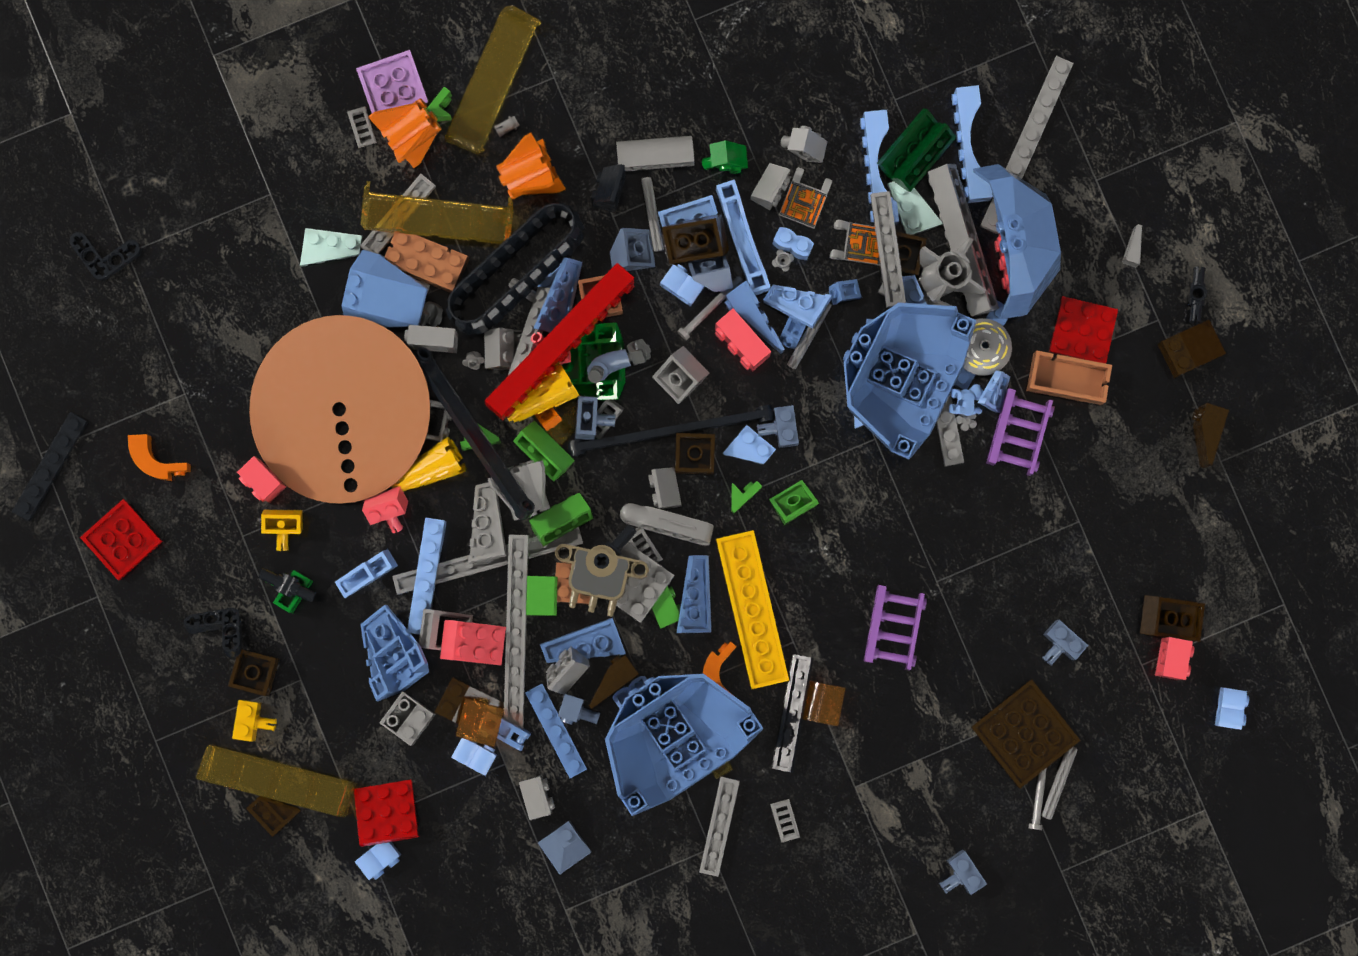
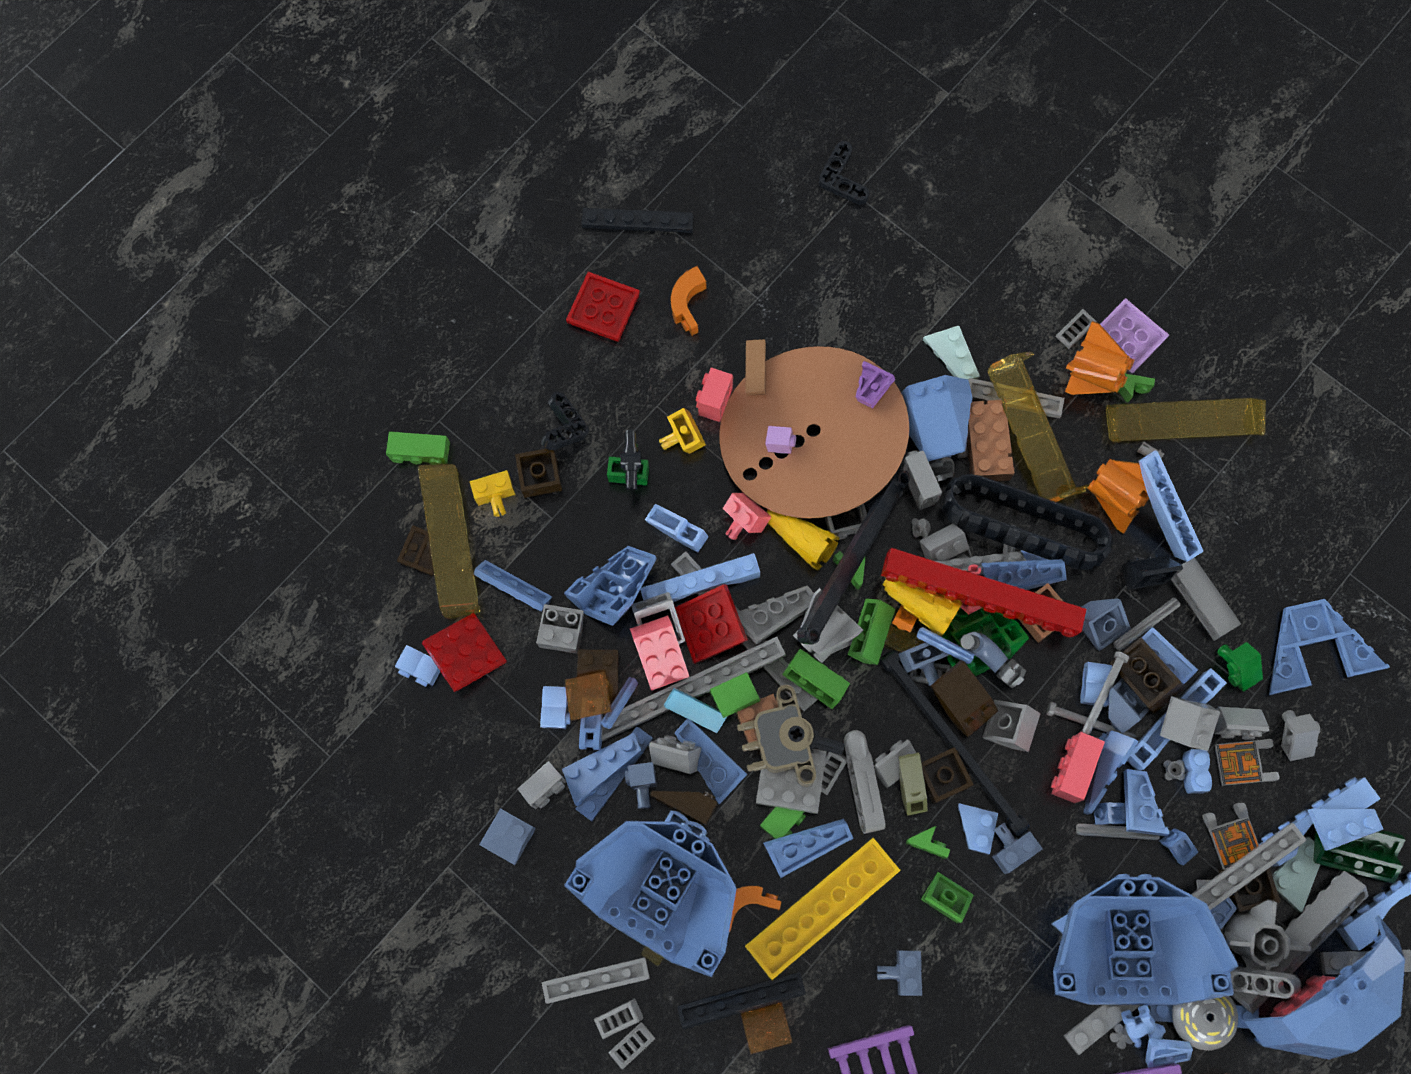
camera: 70 degrees right, 10 degrees down
none -> bright green brick [386,432,450,466]
none -> medium blue plate [473,560,552,612]
none -> medium blue wing [562,733,644,807]
none -> light grey slope [594,999,643,1039]
none -> medium blue axle [601,677,638,729]
none -> medium azure tile [664,688,727,733]
none -> red plate [675,584,748,663]
none -> medium nougat tile [745,340,766,395]
none -> lavender brick [765,426,796,454]
none -> medium lavender wing [856,361,895,409]
none -> sand blue brick [877,951,922,996]
none -> olive slope [899,753,928,816]
none -> medium blue axle [917,627,974,664]
none -> dark brown slope [930,660,998,737]
none -> light grey bar [1083,651,1129,735]
none -> light blue slope [1139,450,1203,562]
none -> light grey slope [1160,696,1220,751]
none -> light grey piece [1230,967,1301,998]
none -> medium blue wing [1269,599,1390,695]
none -> light blue wing [1308,809,1383,850]

